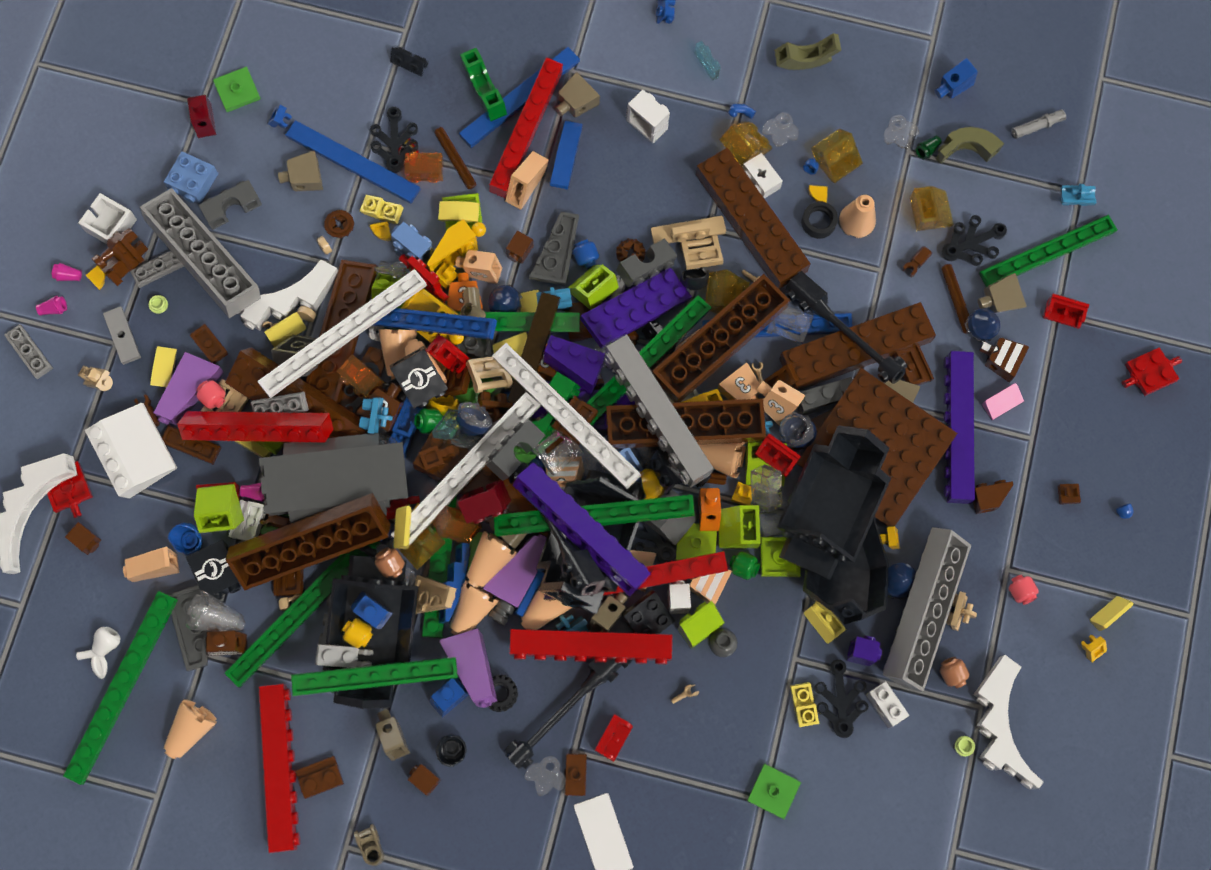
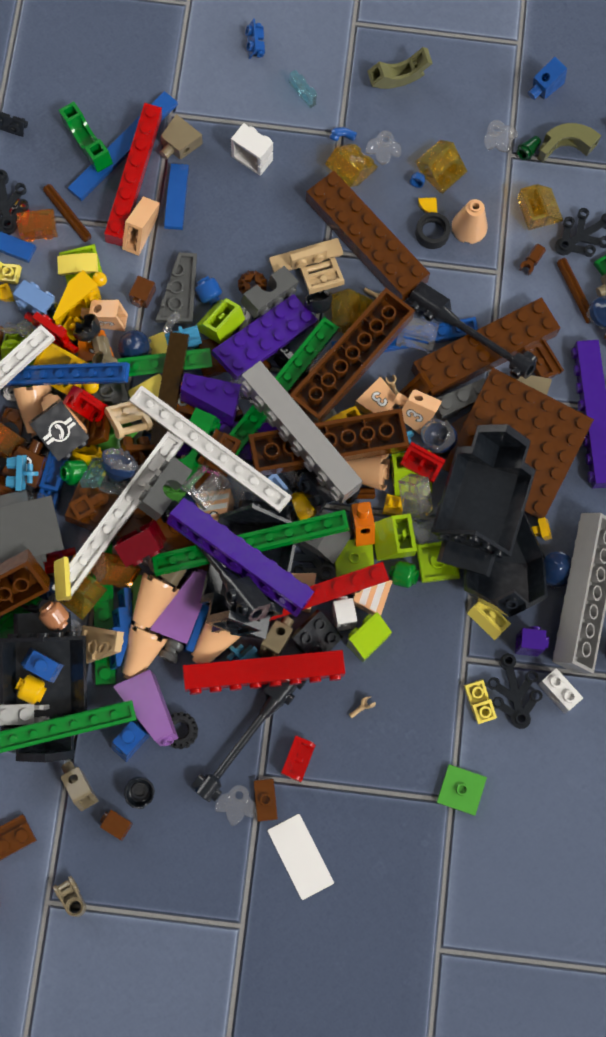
camera: 10 degrees left, 0 degrees up
dark grey piece [709,629,738,657] -> none
white brick [743,153,783,198] -> none
none -> black hair [73,314,101,342]
none -> clear tile [162,311,181,334]

